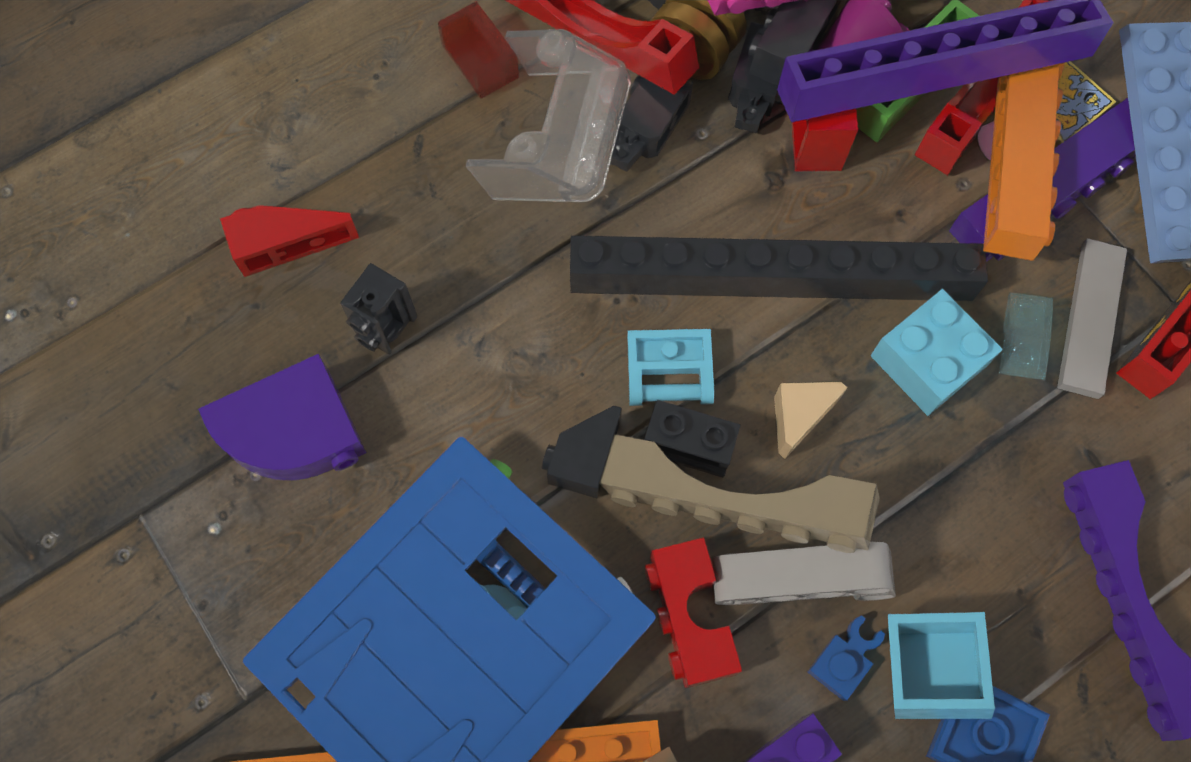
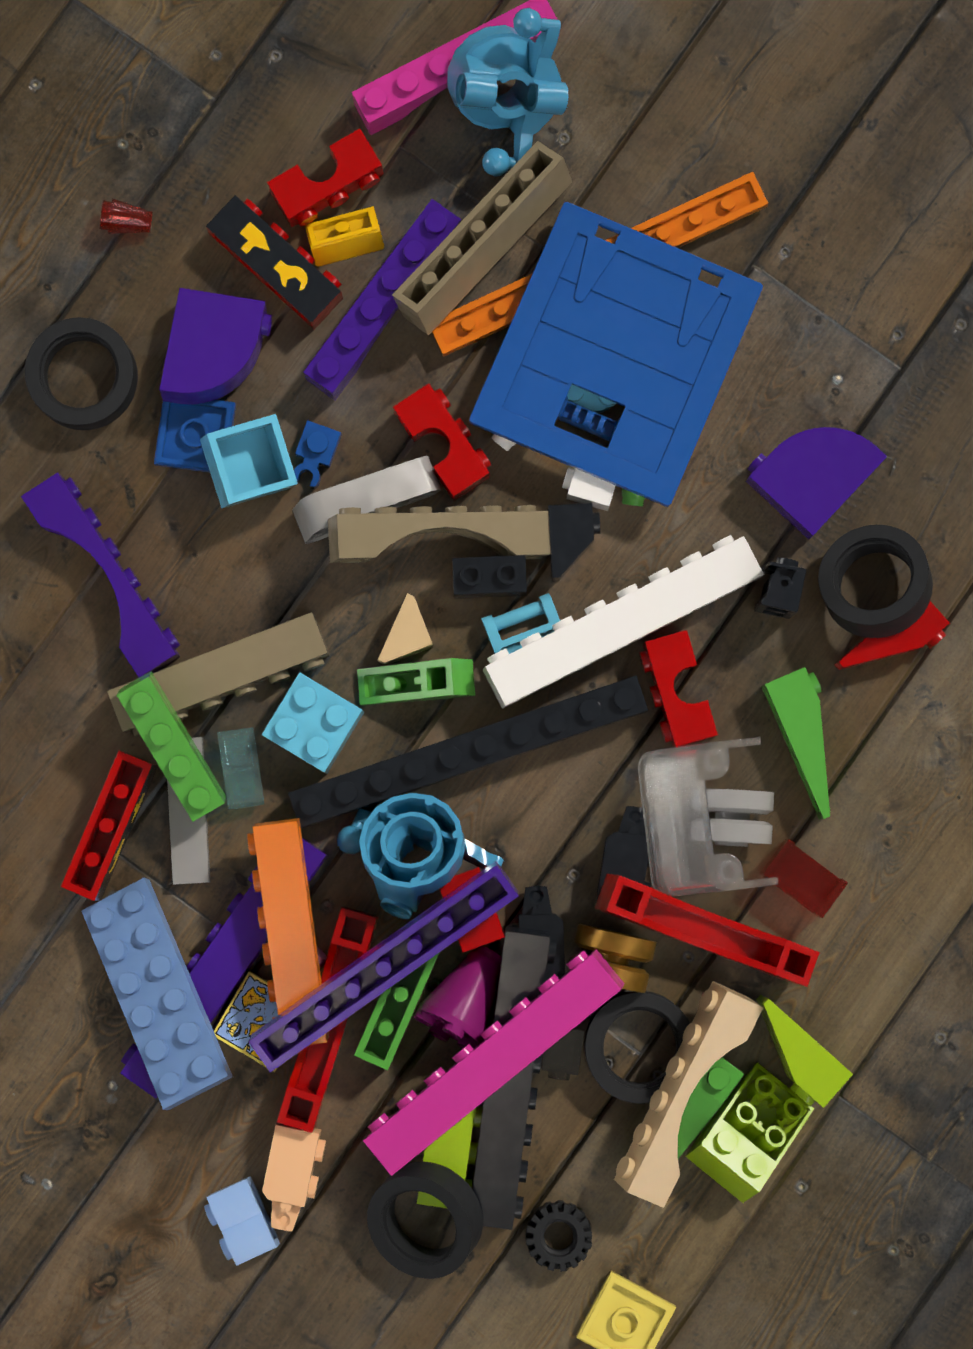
camera: 165 degrees right, 15 degrees up
none -> dark tan brick [107,612,330,737]
none -> bright green brick [116,671,226,822]
none -> dark azure piece [337,793,504,919]
none -> bright green slope [357,658,475,705]
none -> white brick [483,535,764,709]
none -> white brick [562,467,616,511]
none -> red arch [639,630,718,749]
none -> light grey wheel [691,788,774,847]
none -> bright green slope [761,667,830,820]
none -> black tyre [818,525,933,638]

